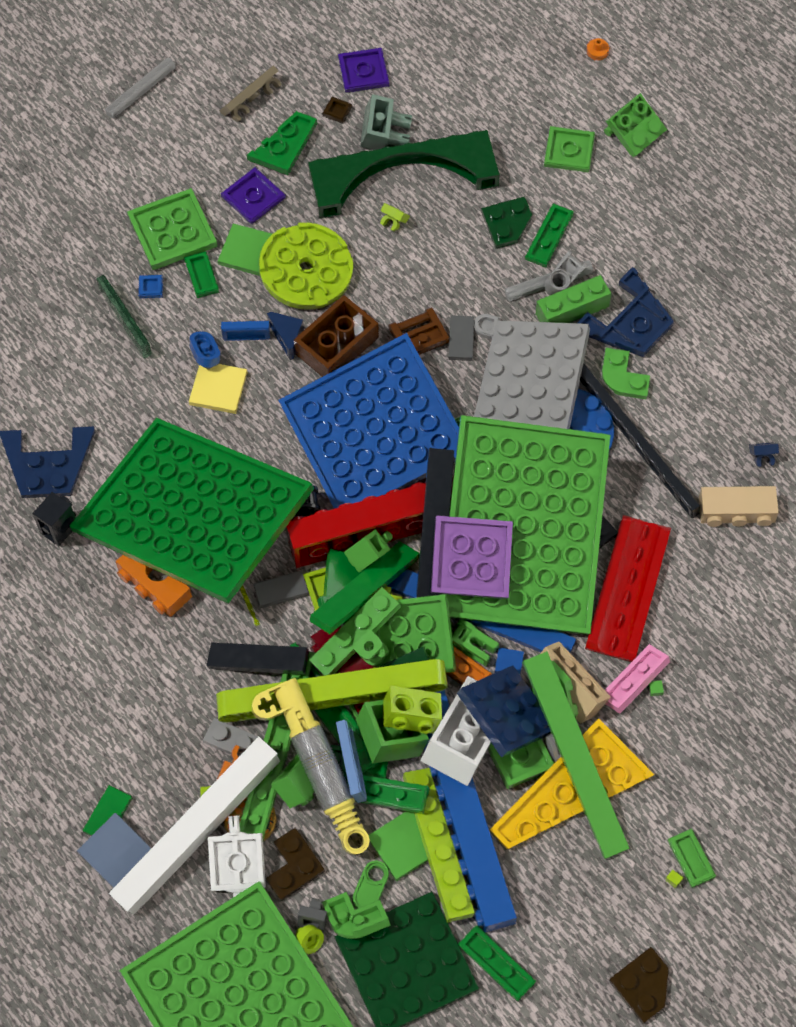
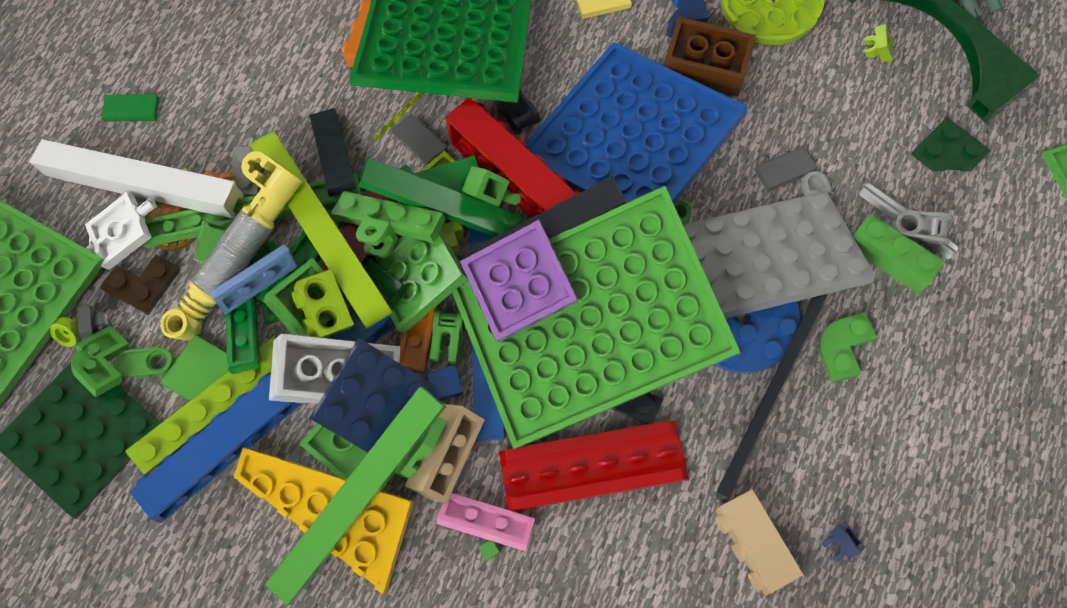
camera: 65 degrees right, 5 degrees up
sand blue tile [76,813,151,888] -> none
reddish brown plate [388,307,449,355] -> none
green tile [458,925,536,1002] -> none
green tile [525,203,574,268] -> none
dark blue wing [577,267,674,357] -> none

